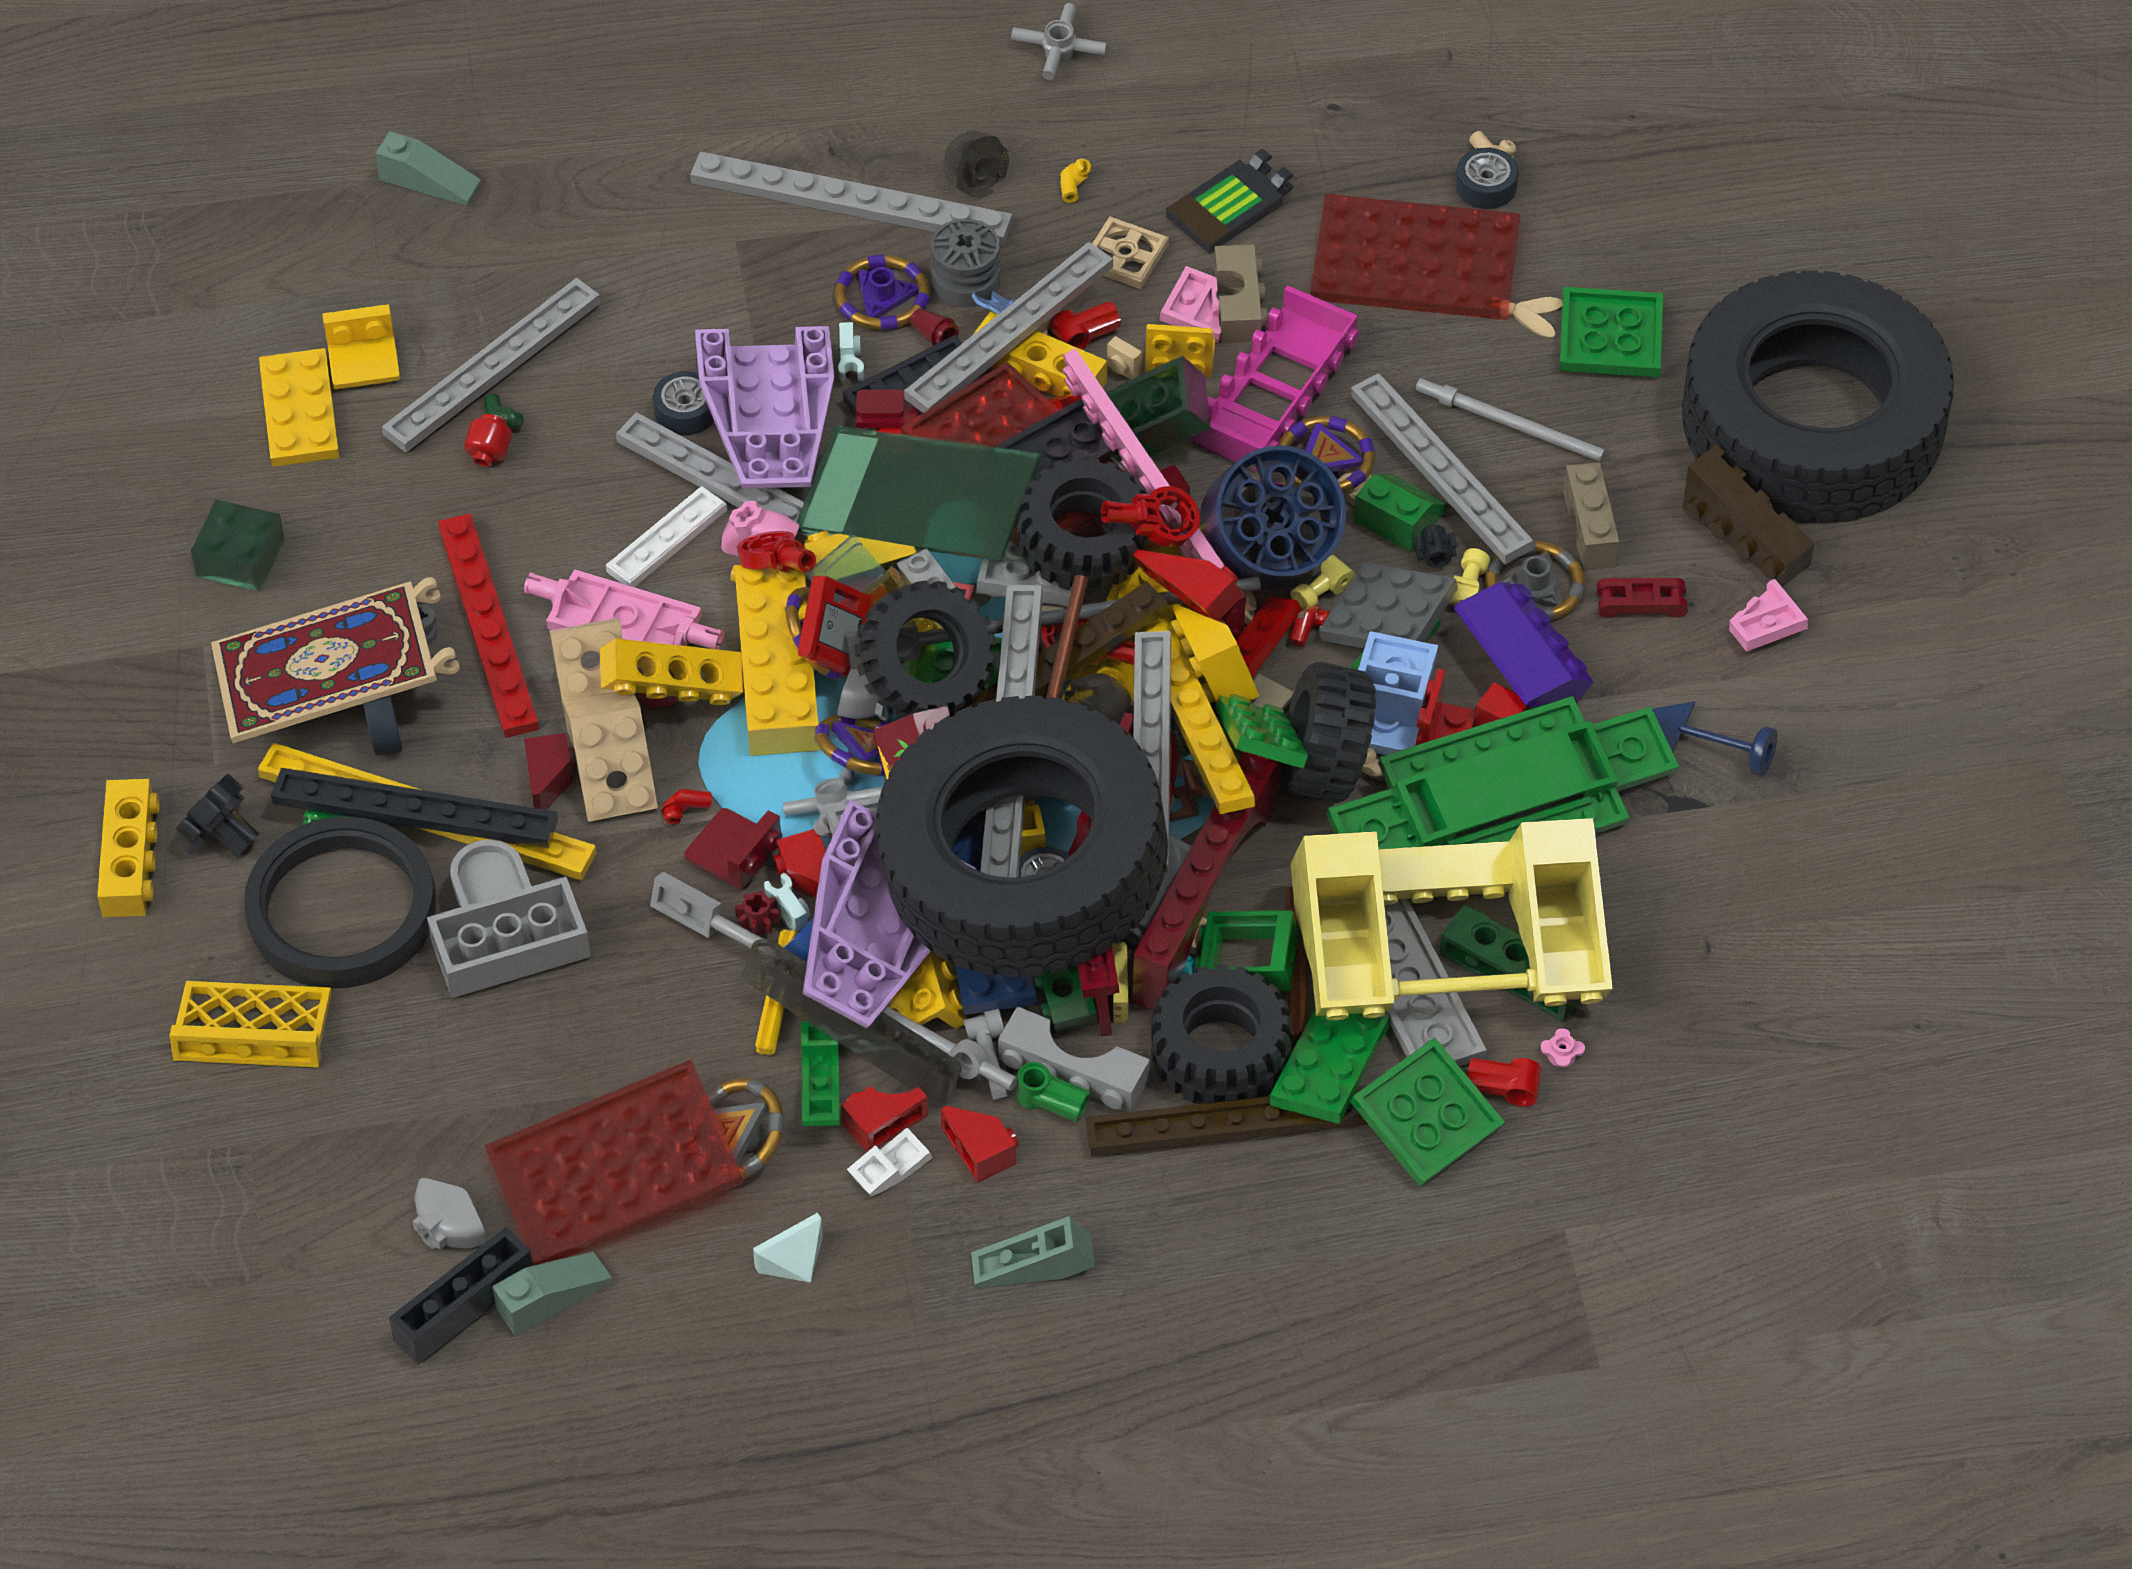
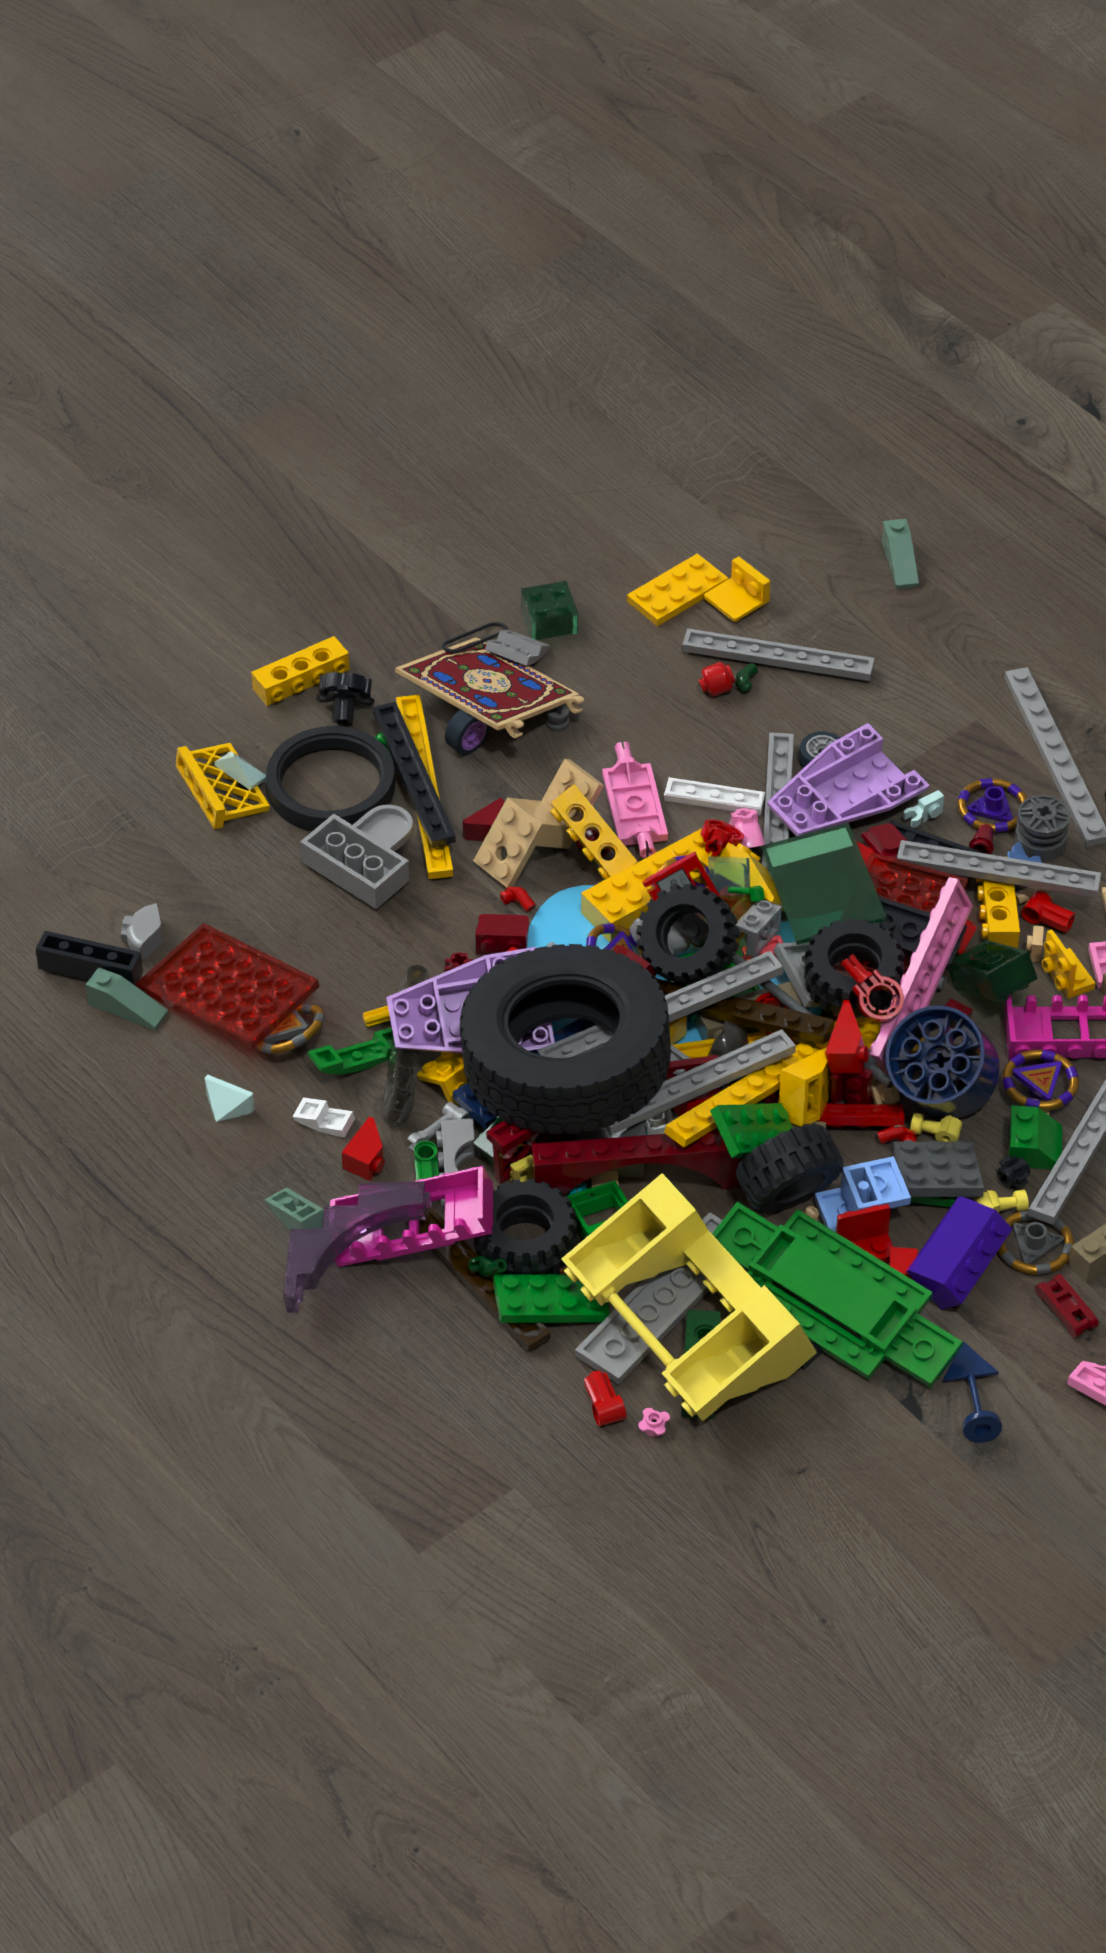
camera: 60 degrees right, 5 degrees down
red plate [438,513,539,738] -> none
light grey bar [650,872,1018,1091] -> none
red arch [841,1086,928,1152] -> none
copper bar [1046,575,1088,699] -> none
green plate [1350,1037,1505,1187] -> none
none -> light aqua slope [214,751,266,790]
none -> clear purple arch [284,1181,431,1313]
none -> dark pink window [328,1166,493,1267]
none -> black piece [442,622,508,653]
none -> dark green arm [468,1256,507,1278]
none -> light grey slope [485,630,551,666]
none -> green hand [728,885,765,902]

